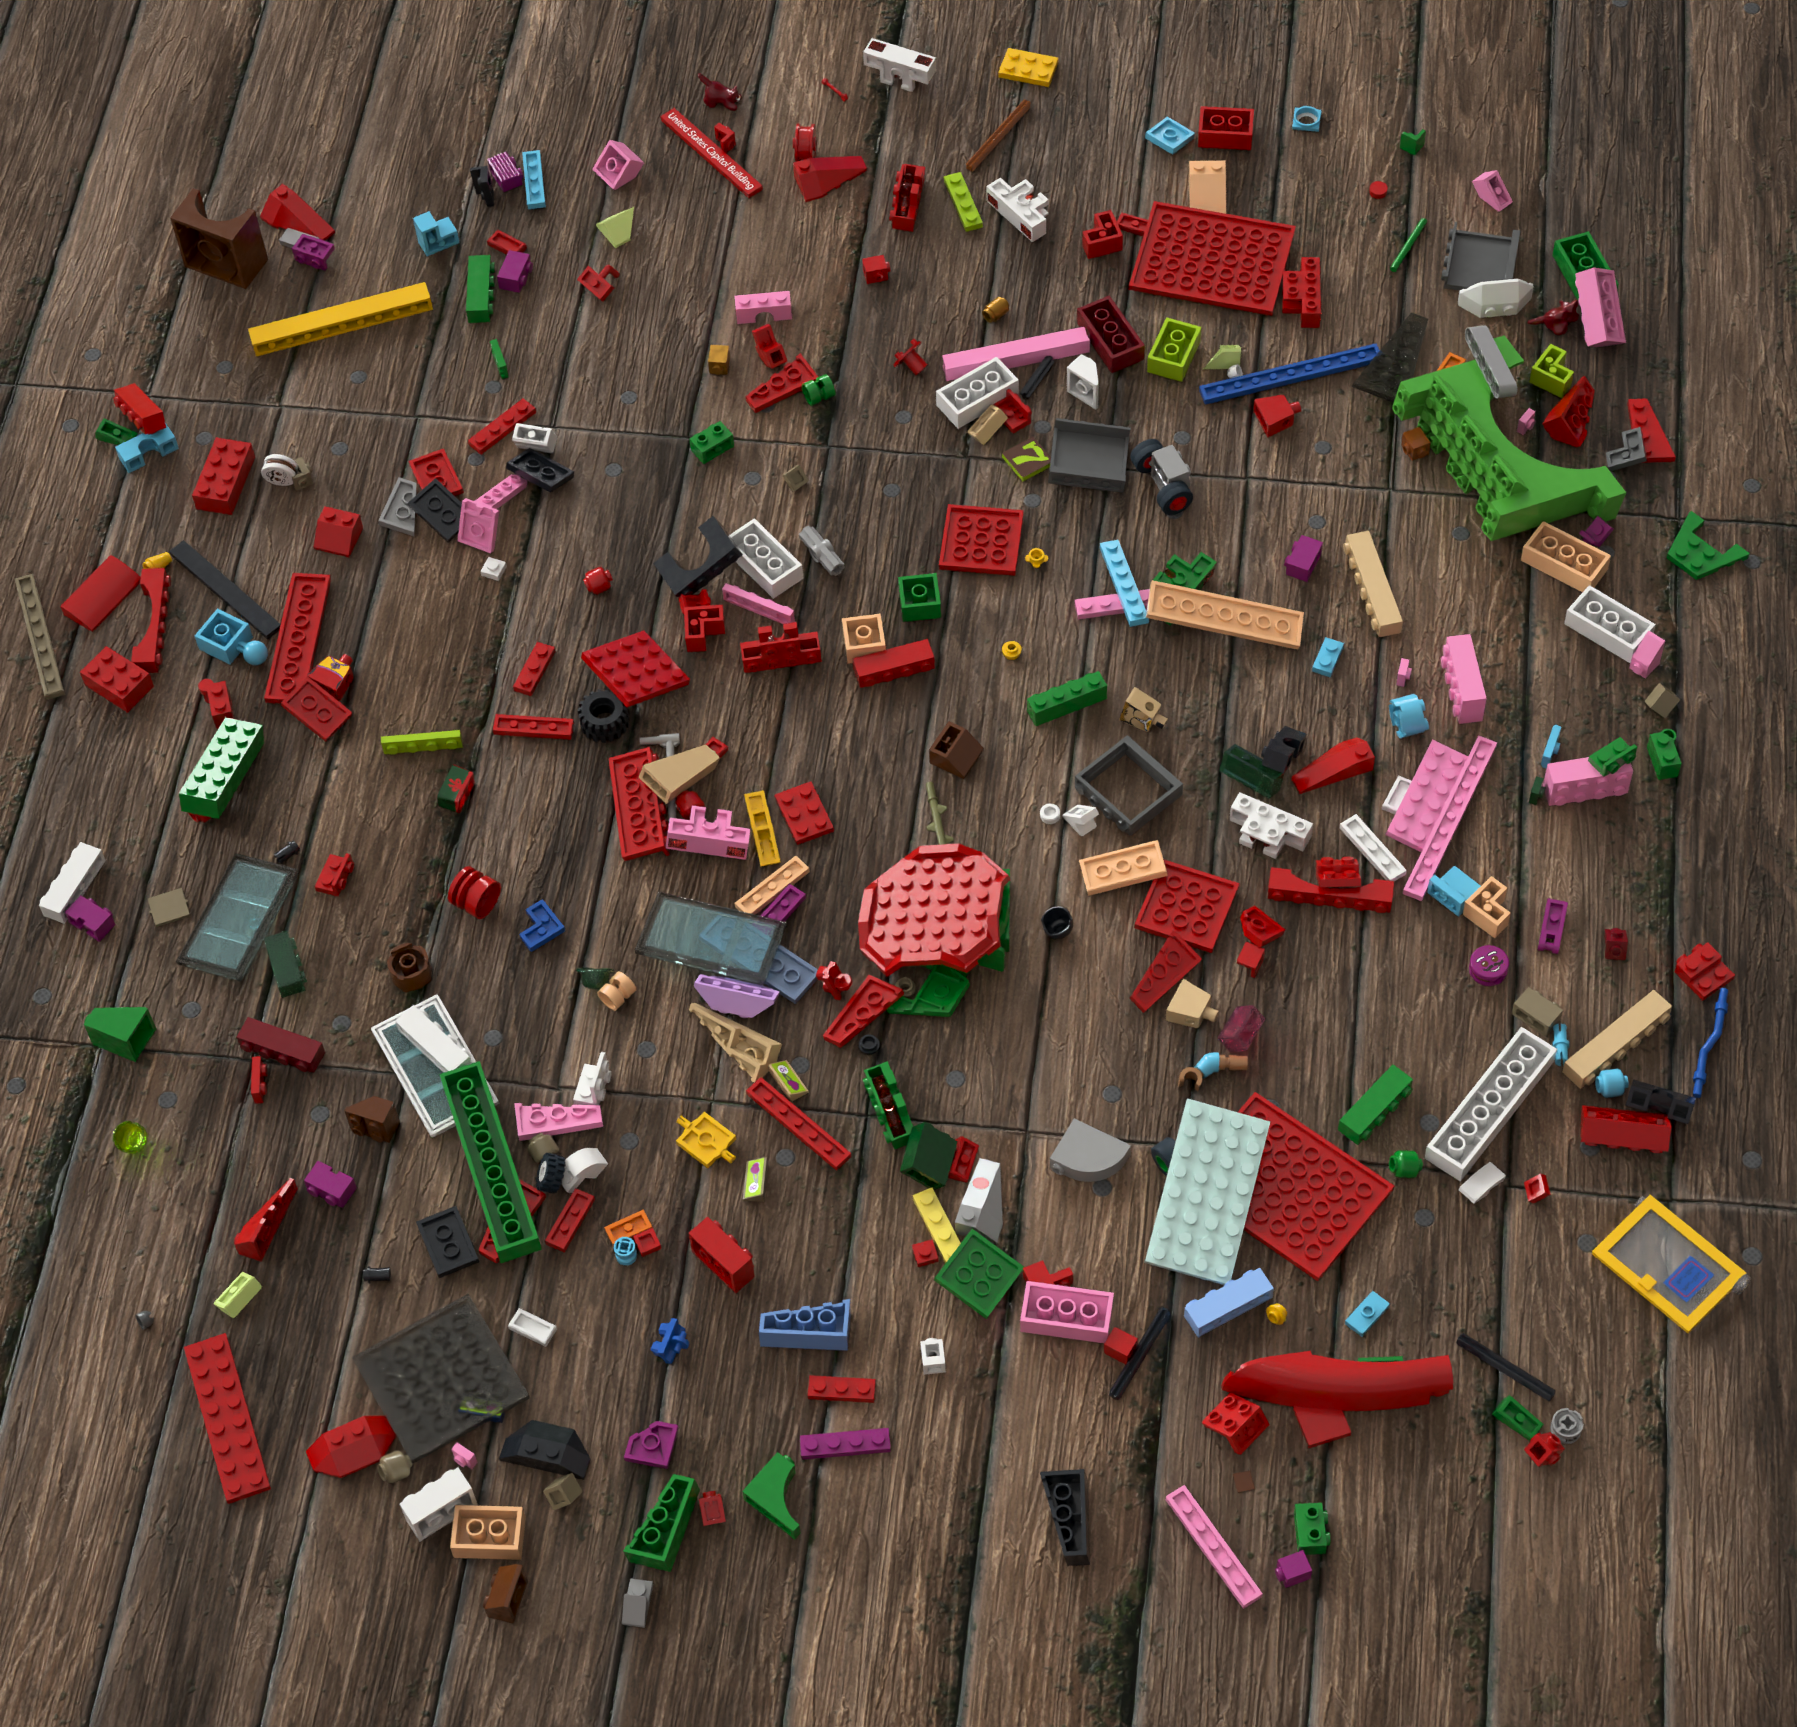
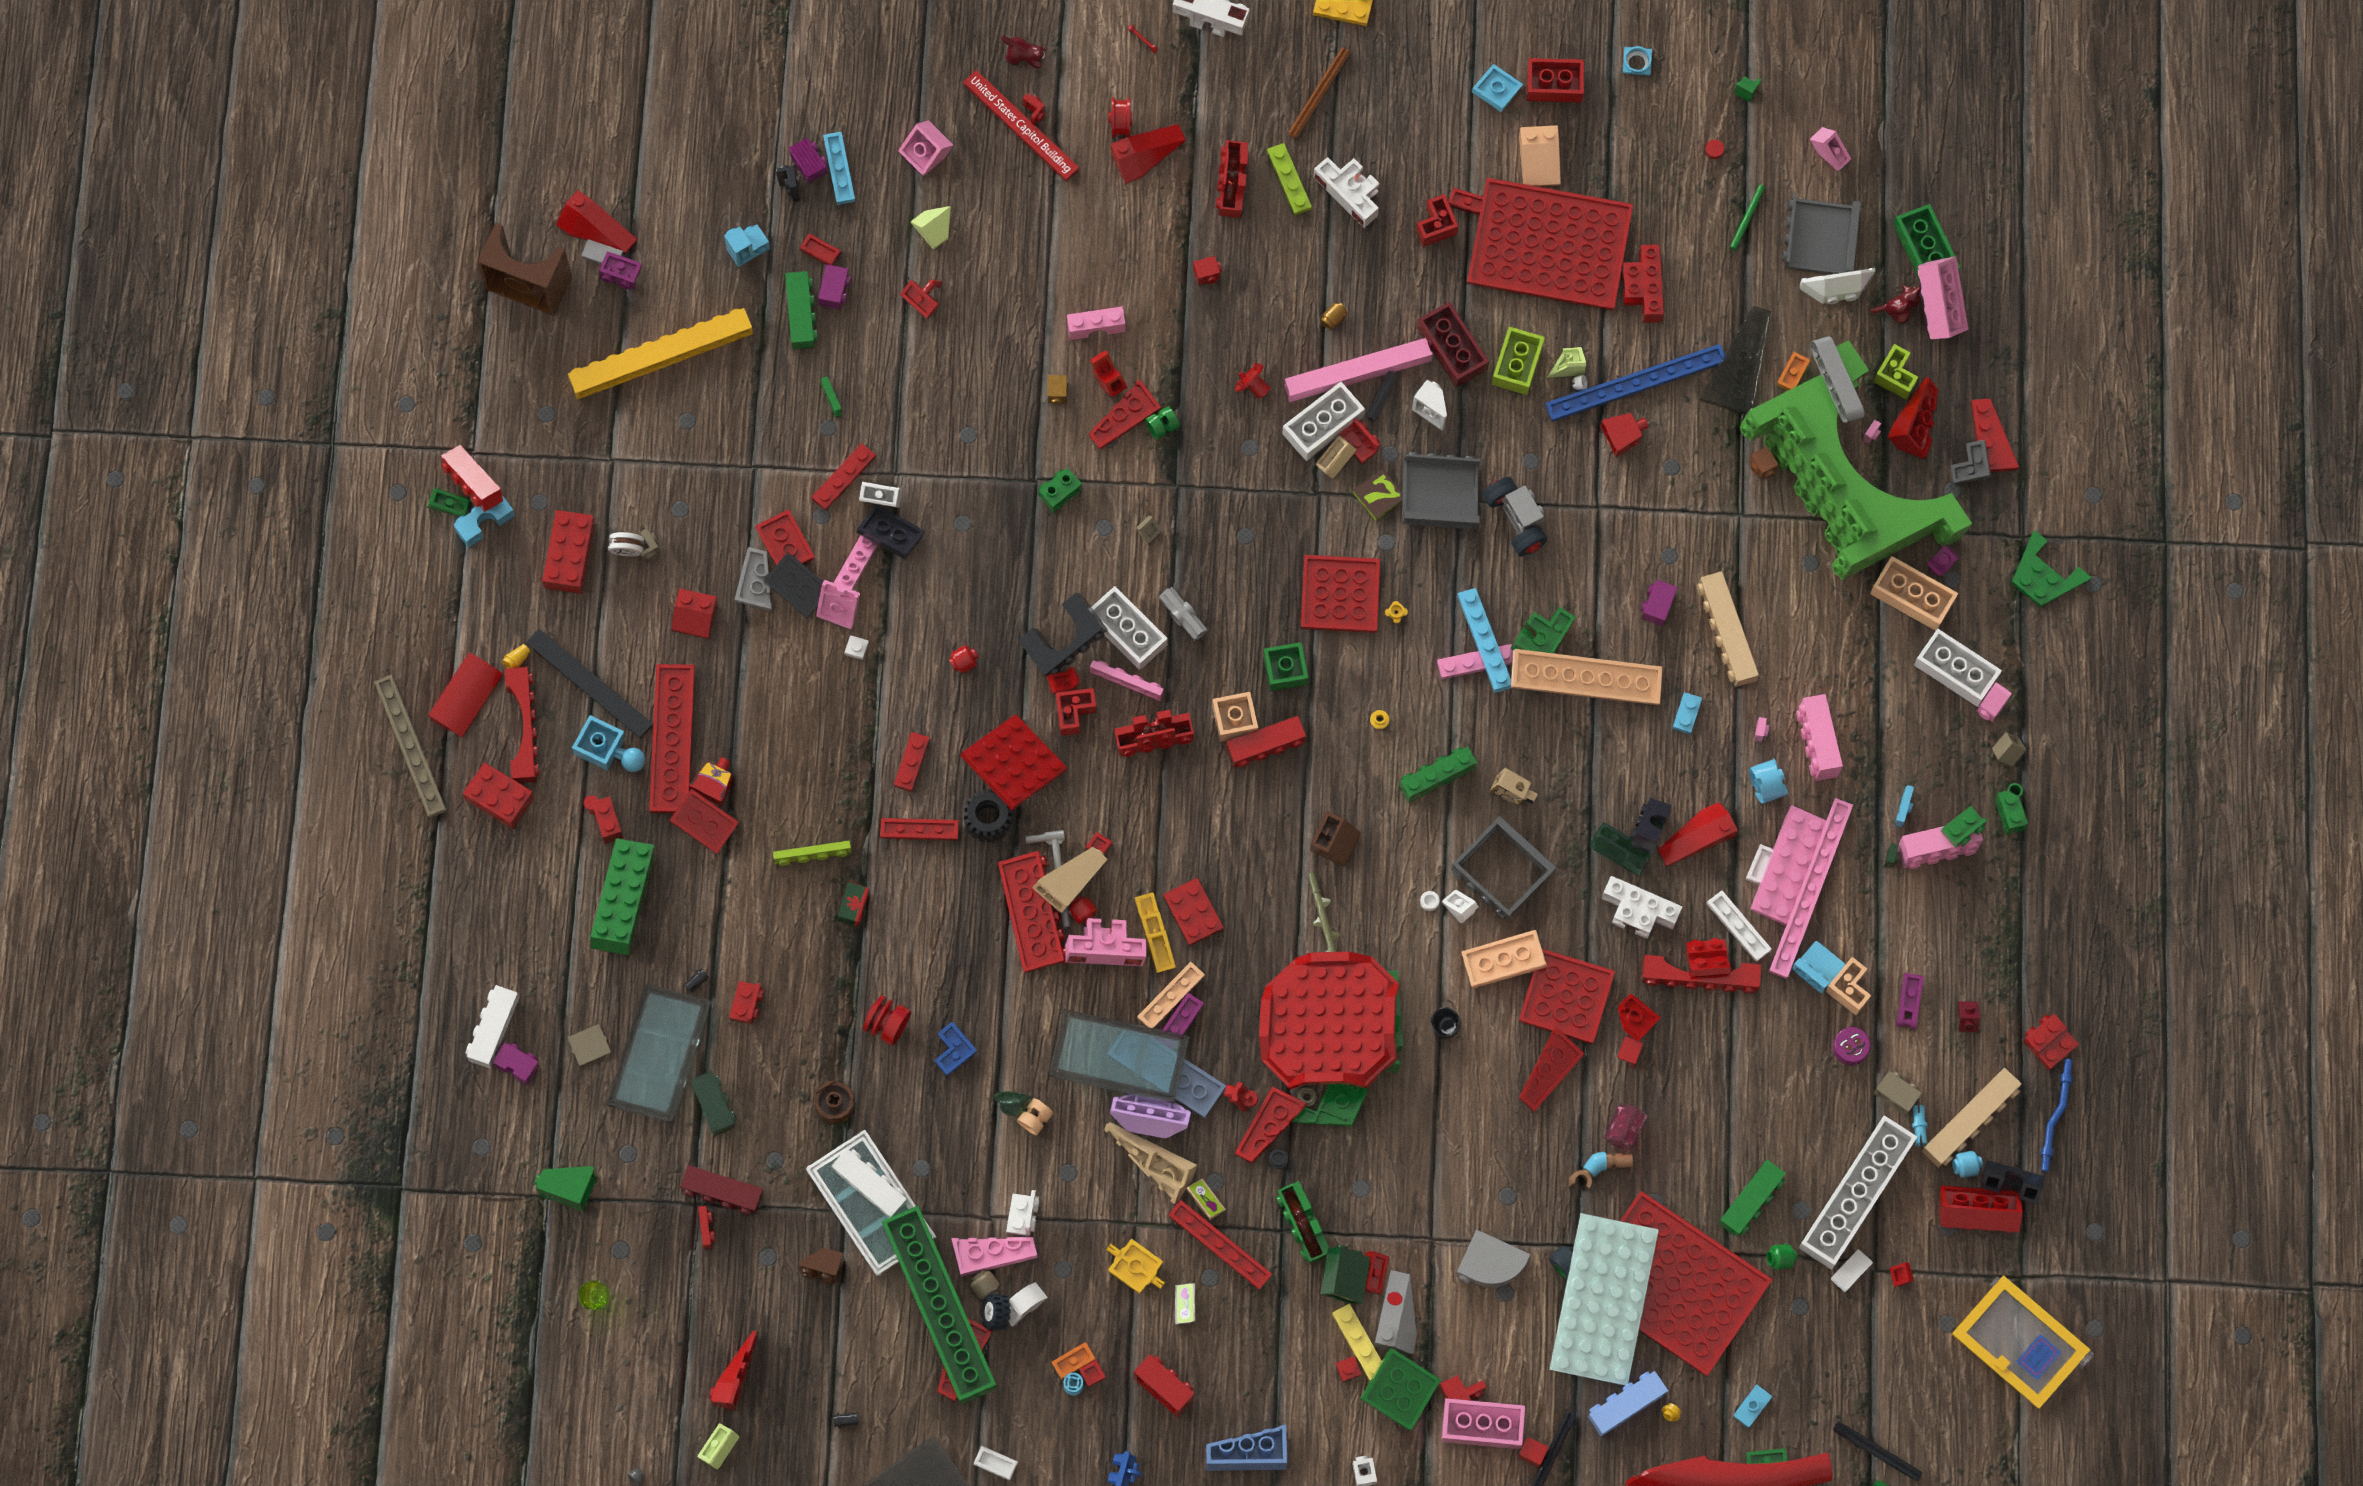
camera: 10 degrees left, 15 degrees up
magenta brick [304,1161,357,1208] -> none
black plate [416,1206,479,1278] -> none
red plate [545,1188,595,1253] -> none
tan torso [1166,979,1219,1028] -> none

